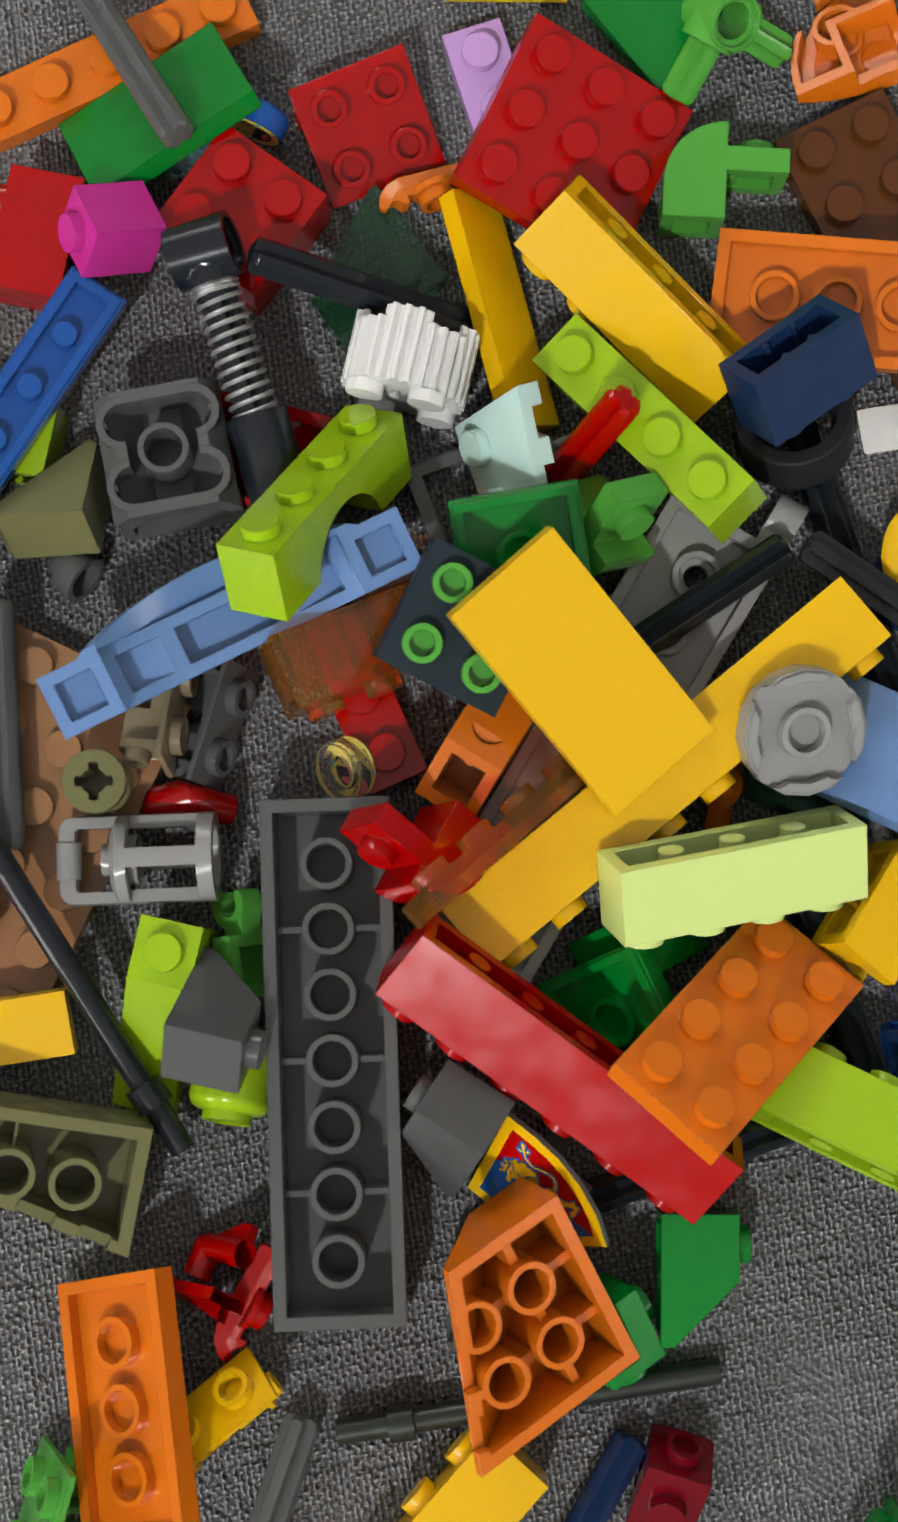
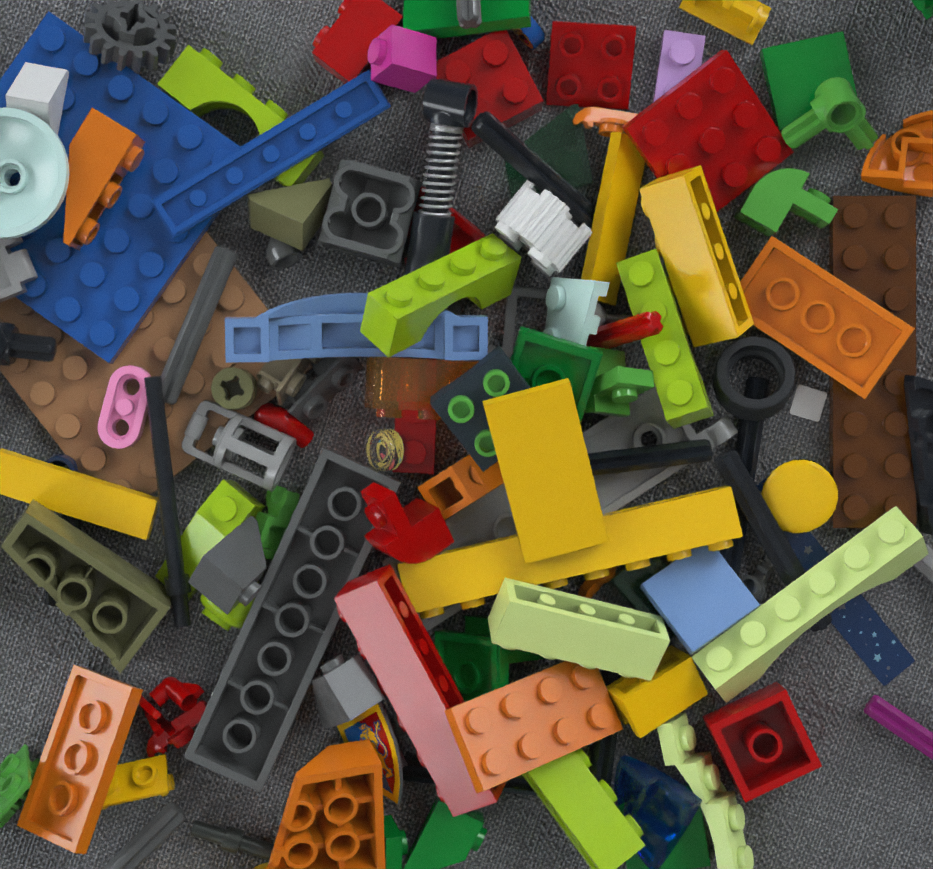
camera: 25 degrees right, 5 degrees up
clear orange plate [401,754,586,930] -> none
dark blue brick [718,294,878,447] -> none
light grey tile [735,664,867,796] -> none

